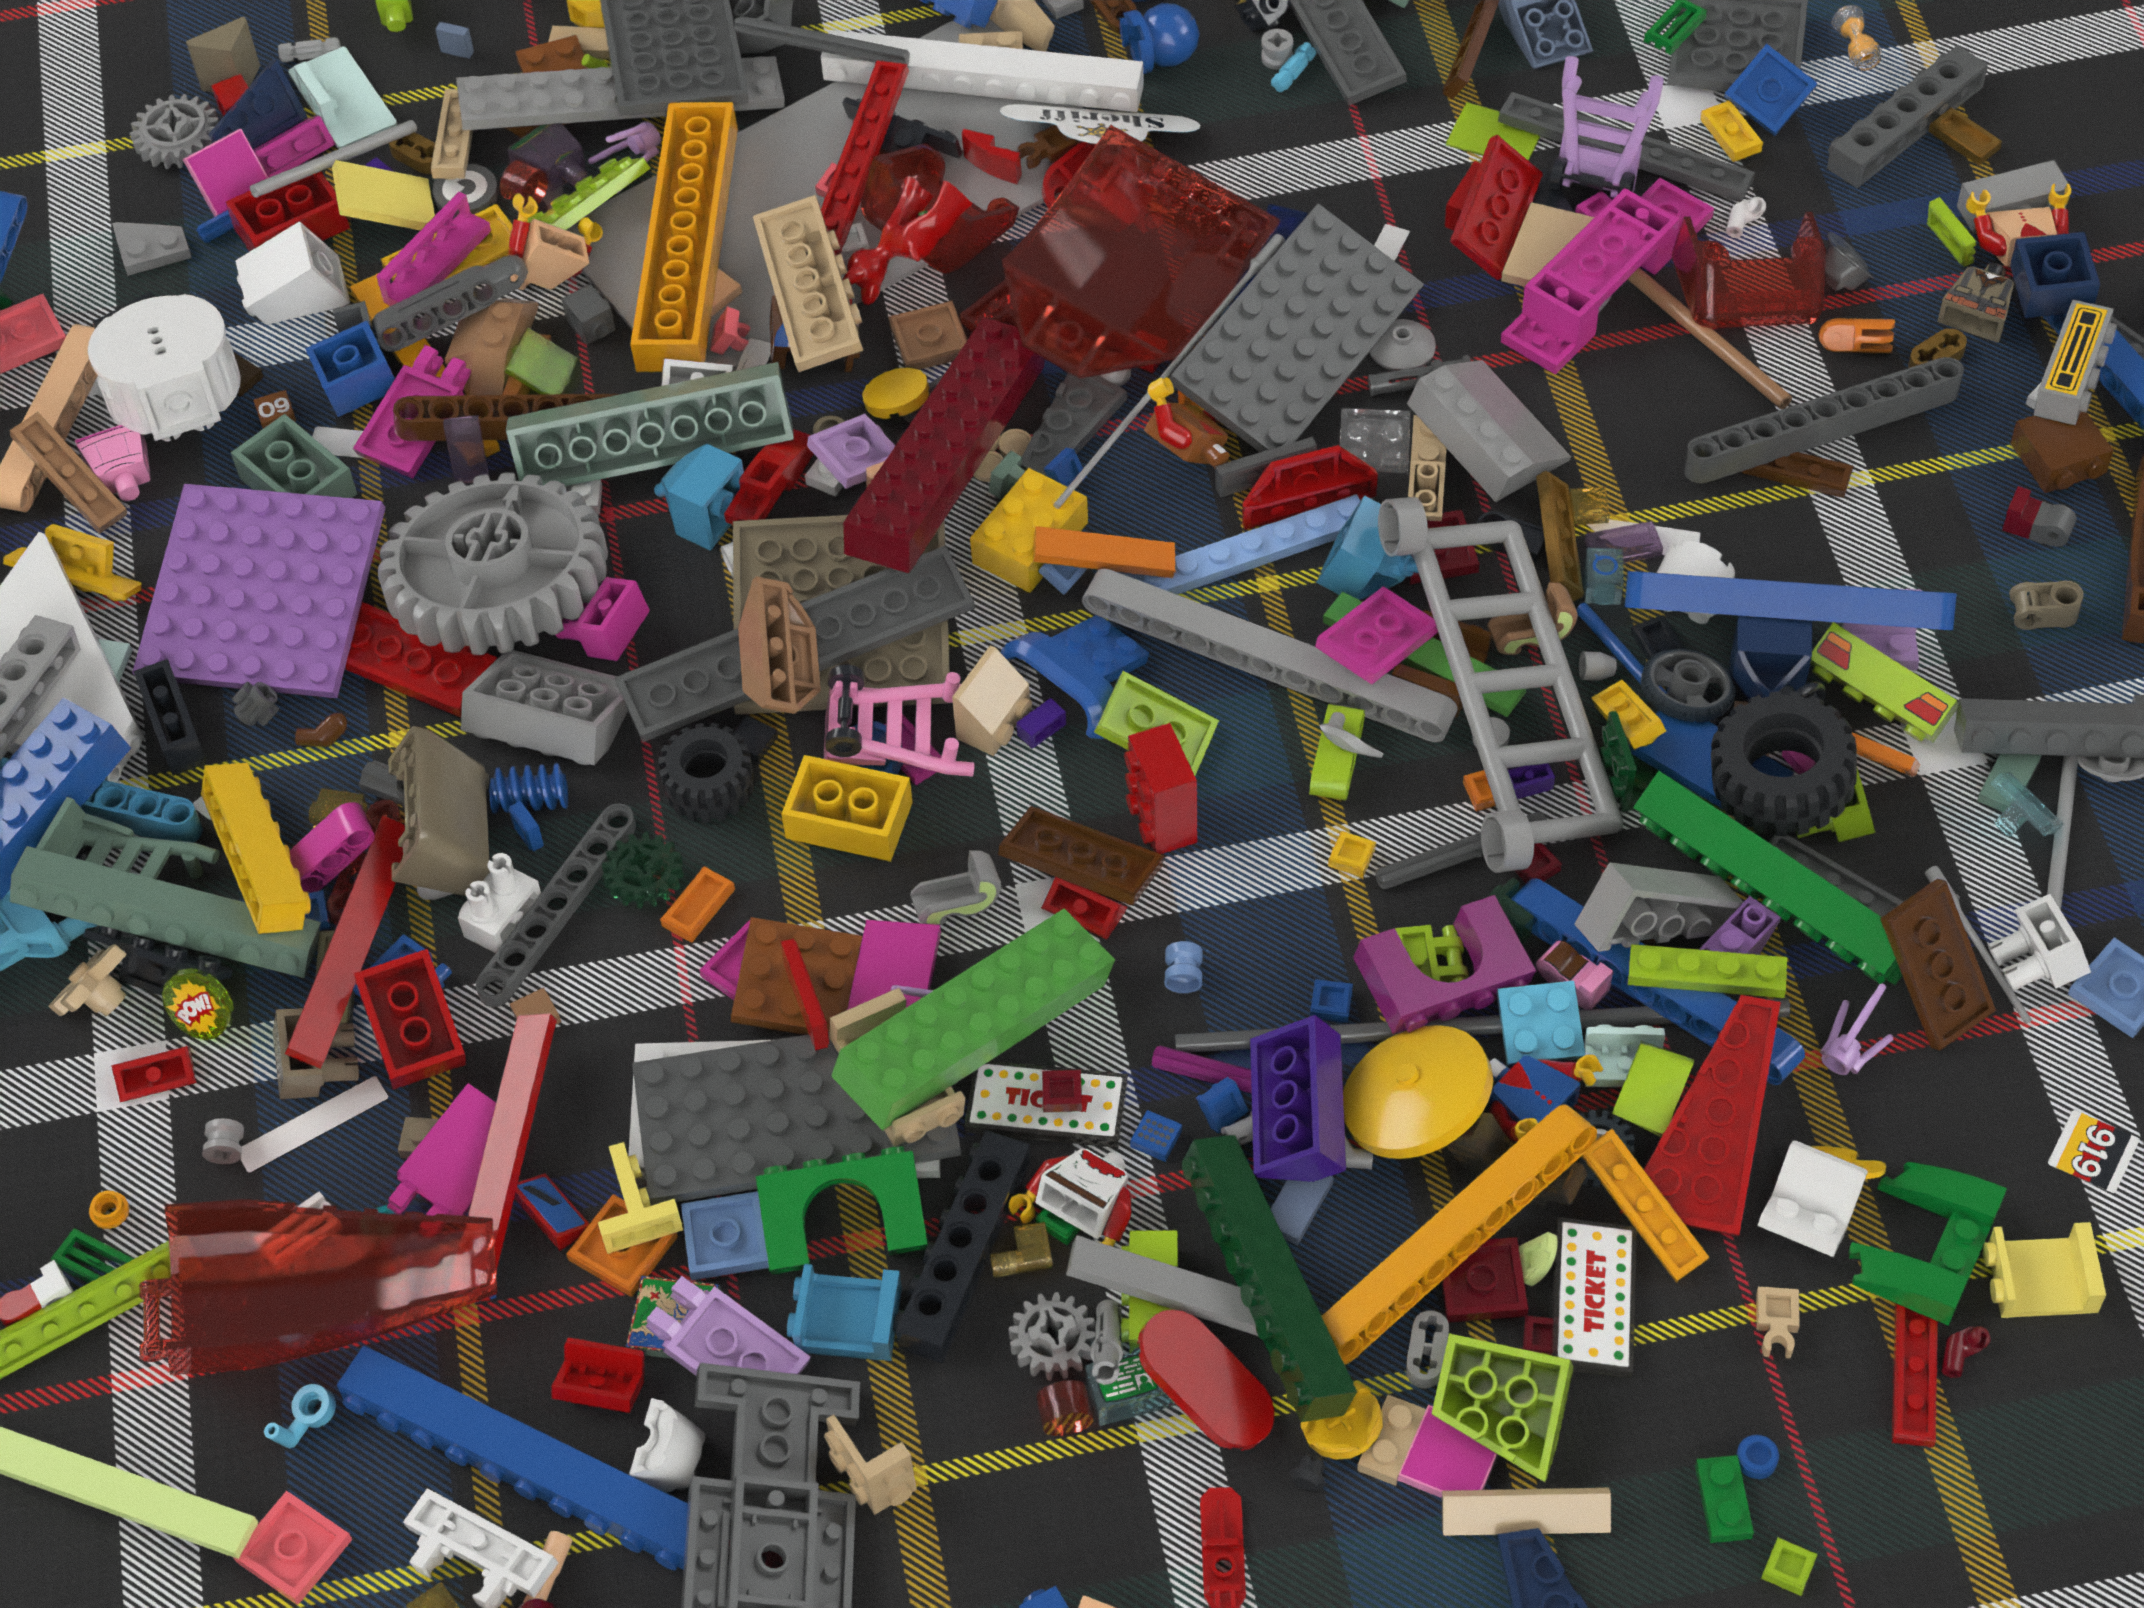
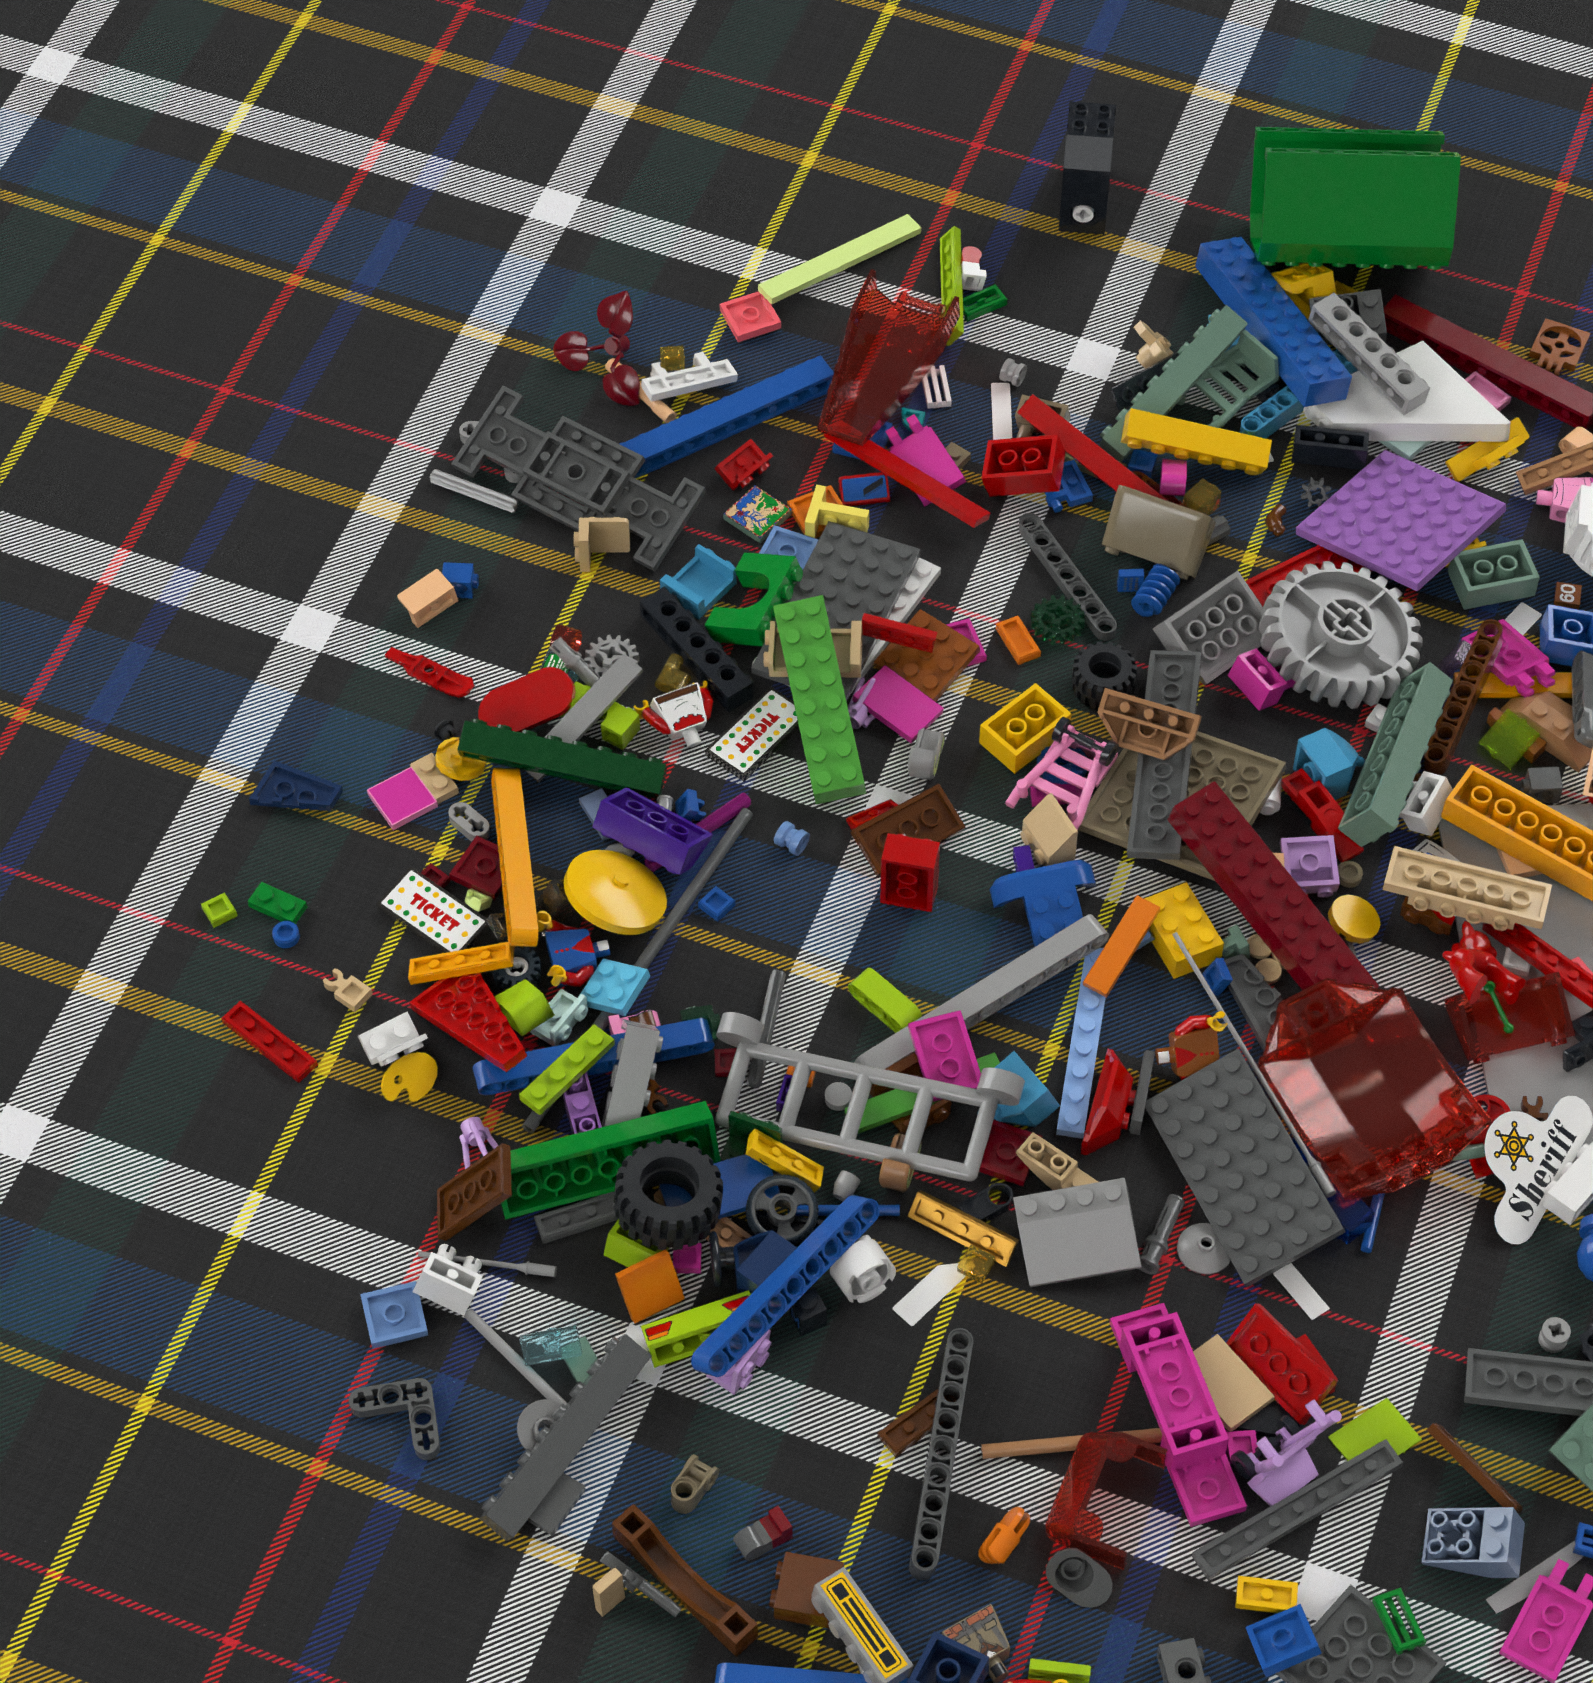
camera: 120 degrees right, 0 degrees up
light orange plate [89,1190,130,1229] -> none
red slope [111,1046,197,1102] -> none
tile [162,968,234,1040] -> none
medium azure plate [264,1384,336,1448] -> none
white brick [458,853,541,953] -> none
medium nougat tile [510,987,561,1025] -> none
white cylinder [629,1398,705,1493] -> none
lavender tile [646,1276,811,1375] -> none
coral tile [710,306,750,355] -> none
medium nougat tile [888,301,967,370] -> none
red slope [962,129,1022,184] -> none
dark red plate [1042,1070,1082,1113] -> none
lime tile [1094,671,1219,775] -> none
blue tile [1130,1110,1182,1162] -> none
medium azure axle [1271,42,1316,93] -> none
light grey bar [1319,712,1384,758] -> none
yellow tile [1328,831,1376,878] -> none
clear plate [1340,408,1410,473] -> none
magenta arch [1353,895,1536,1034] -> none
lime plate [1395,925,1469,982] -> none
lime wedge [1432,1333,1573,1483] -> none
tan tile [1442,1488,1611,1536] -> none
clear purple tile [1584,521,1663,568] -> none
clear light blue brick [1584,548,1624,605] -> none
white arm [1726,197,1766,238] -> none
green wedge [1848,1162,2007,1326] -> none
pearl gold beam [1908,328,1967,368] -> none
dark red arm [1942,1326,1990,1378] -> none
light yellow panel [1983,1222,2106,1318] -> none
sticker [2048,1110,2139,1193] -> none

